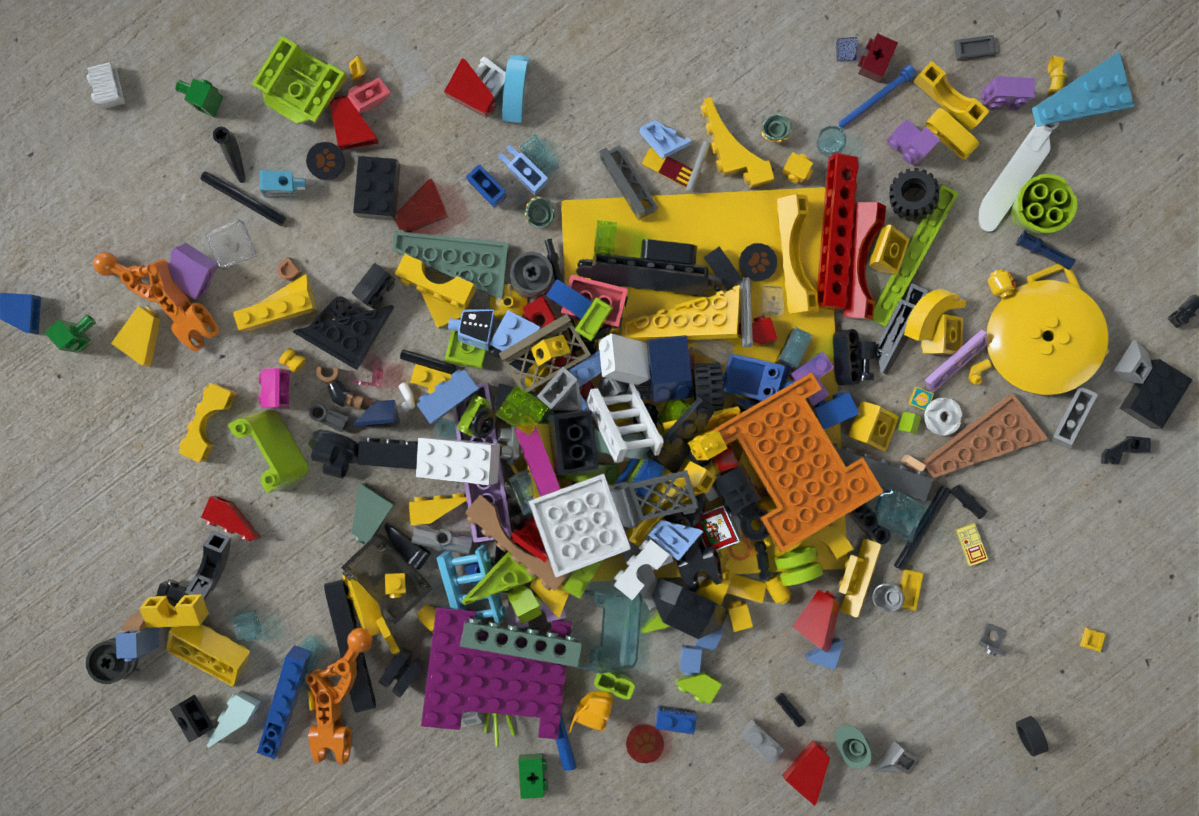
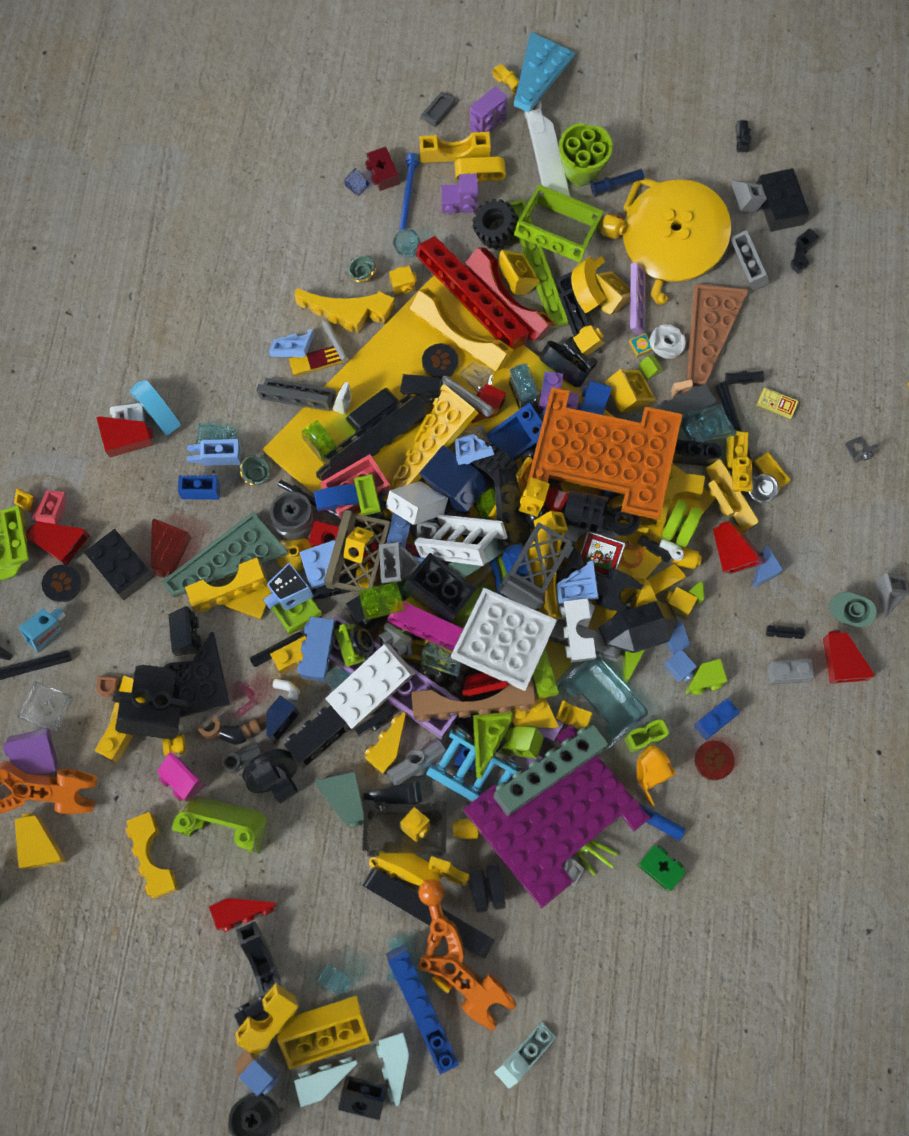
camera: 45 degrees left, 15 degrees down
none -> black piece [112,664,189,739]
none -> light aqua slope [294,1057,358,1107]
none -> white slope [332,382,352,415]
none -> black plate [355,708,392,737]
none -> light blue wing [455,434,494,465]
none -> light aqua slope [494,1022,556,1088]
none -> lime window [514,184,604,263]
none -> yellow bracket [556,700,593,730]
none -> yellow brick [573,325,606,355]
none -> white arm [659,538,684,561]
none -> lime slope [688,581,705,605]
none -> yellow slope [725,431,749,470]
none -> yellow hips [732,457,752,492]

